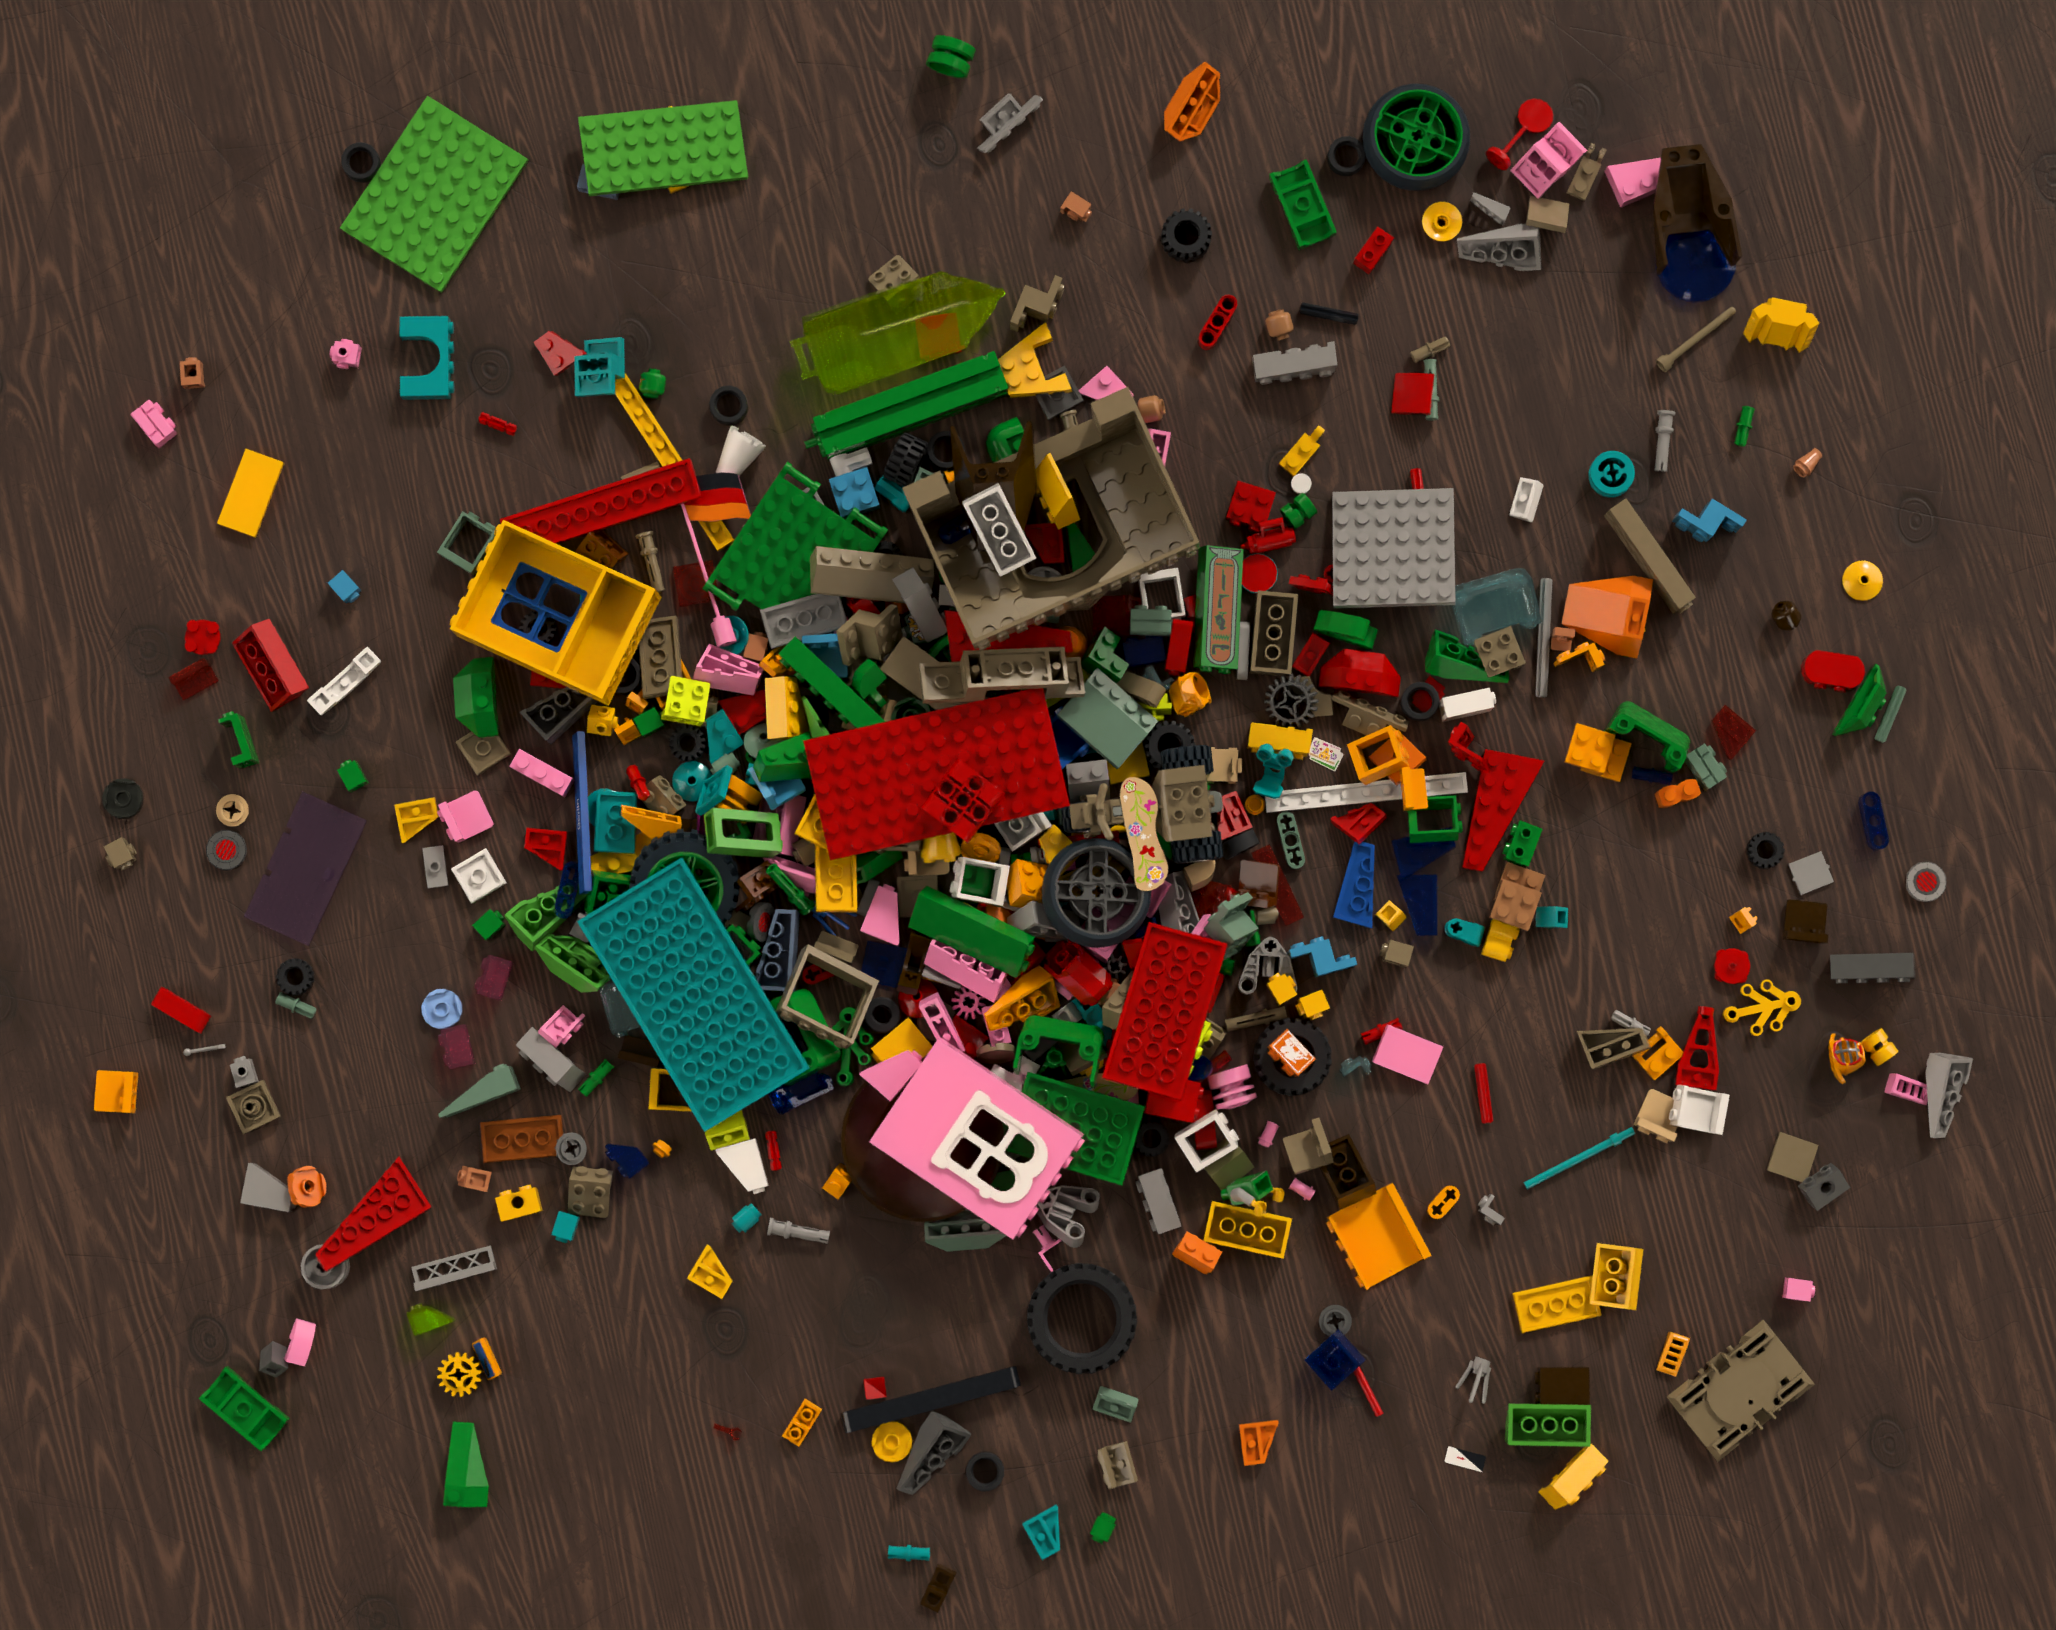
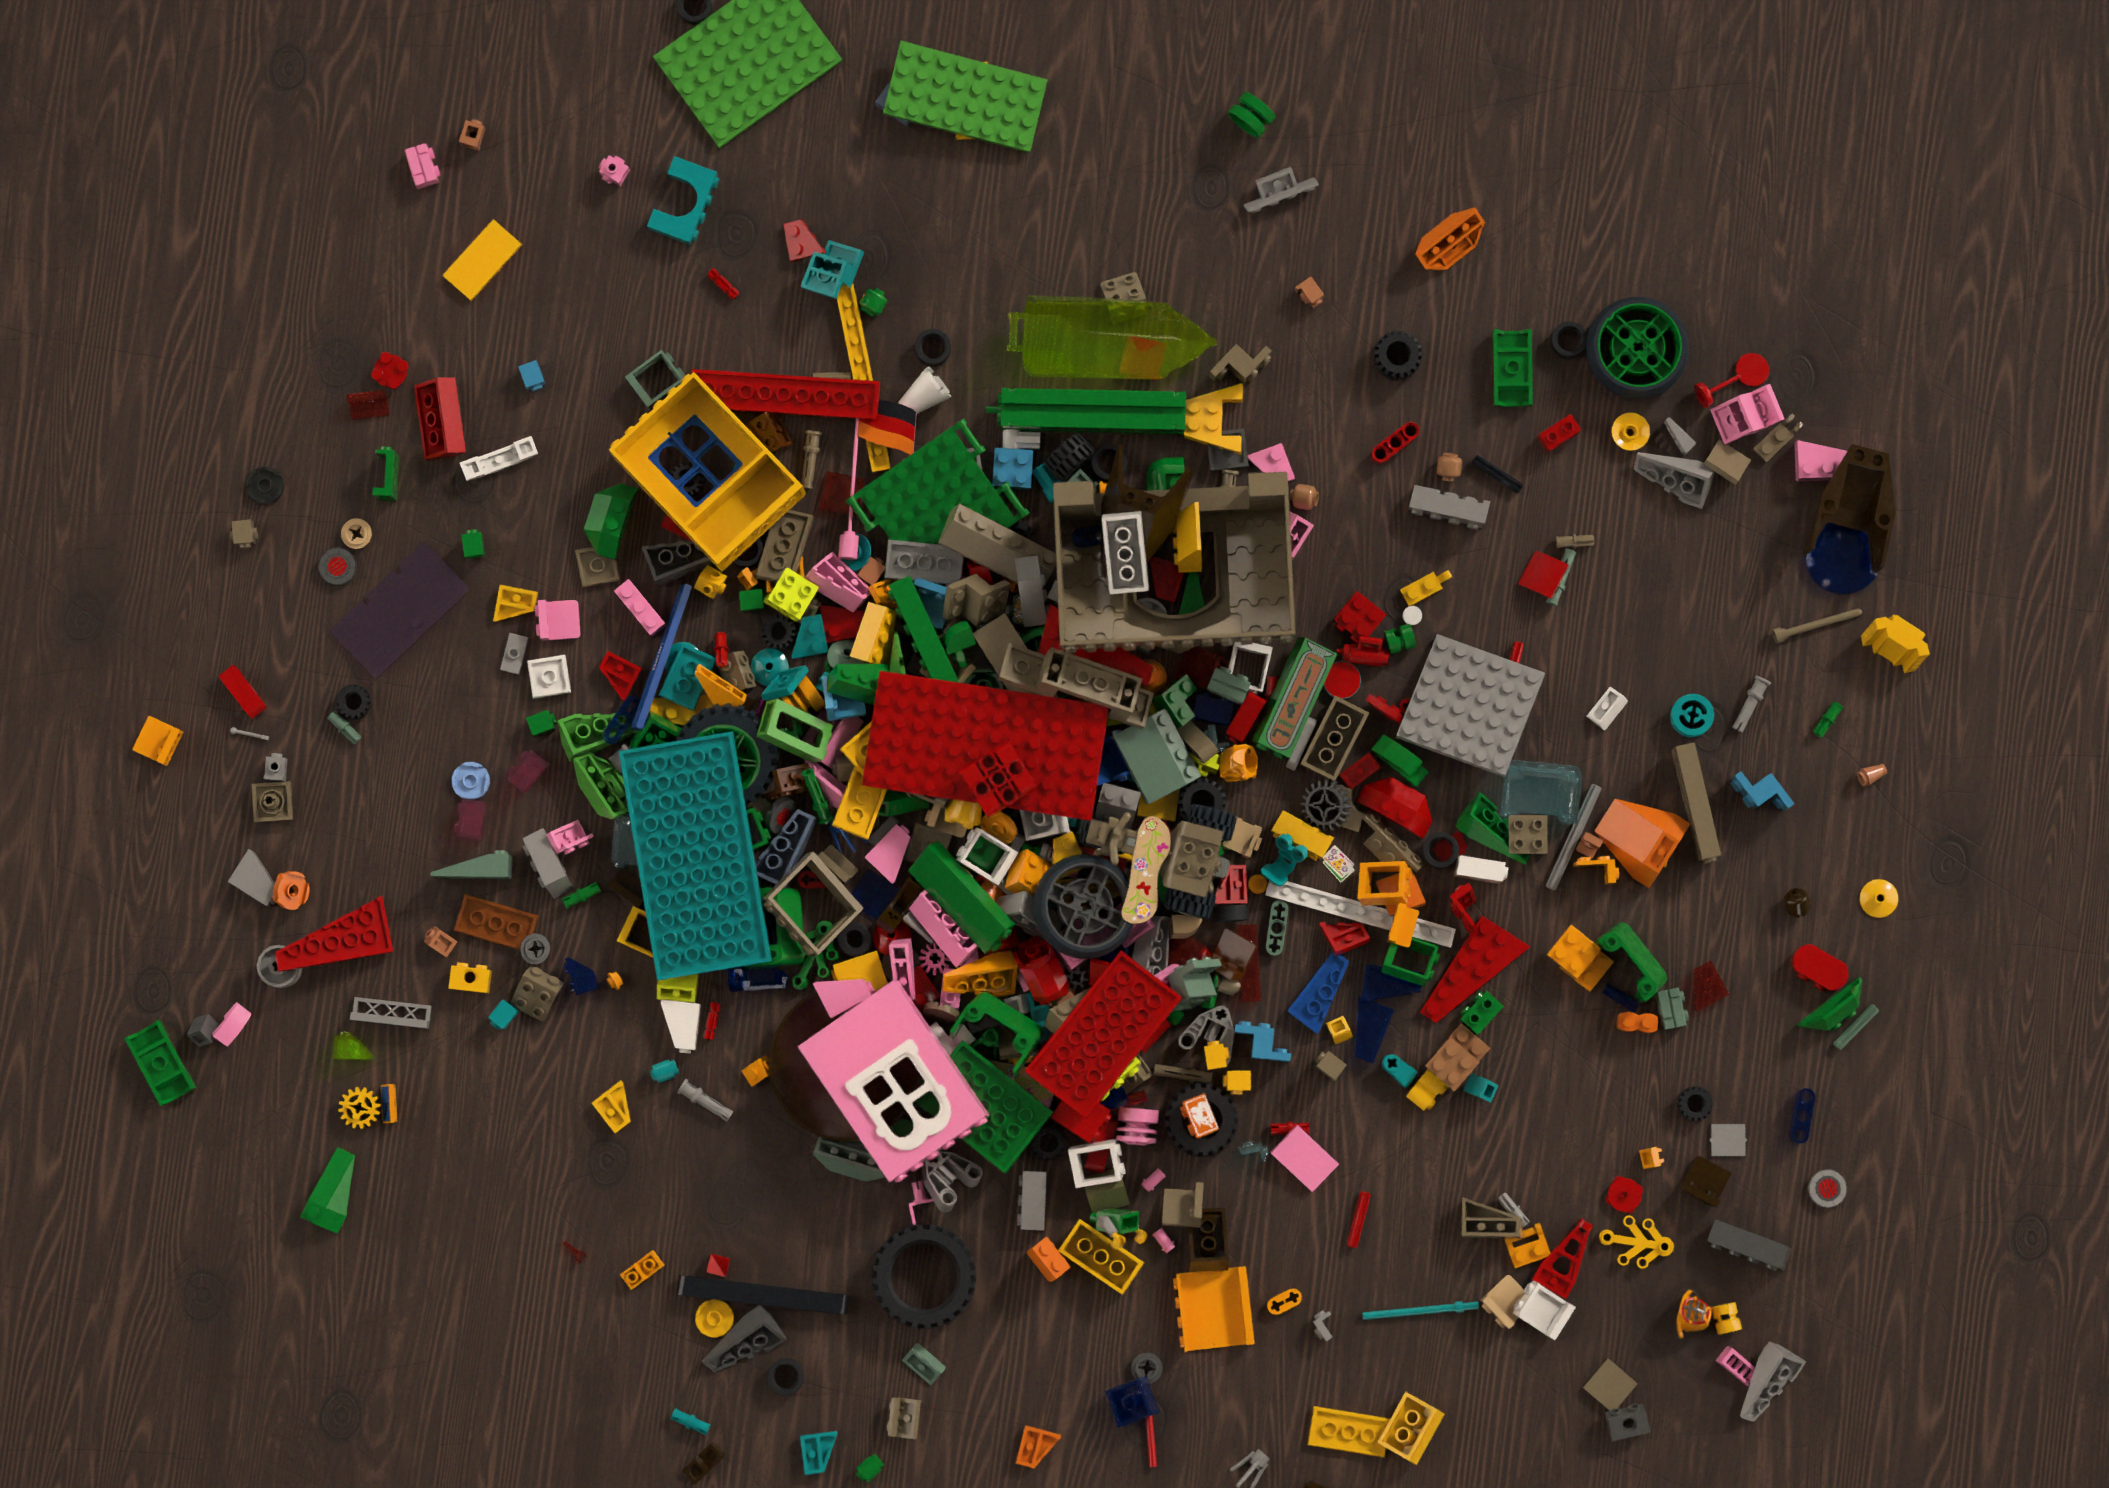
camera: 25 degrees right, 0 degrees up
light orange tile [614,717,641,745] -> none
sand green brick [710,752,741,774] -> none

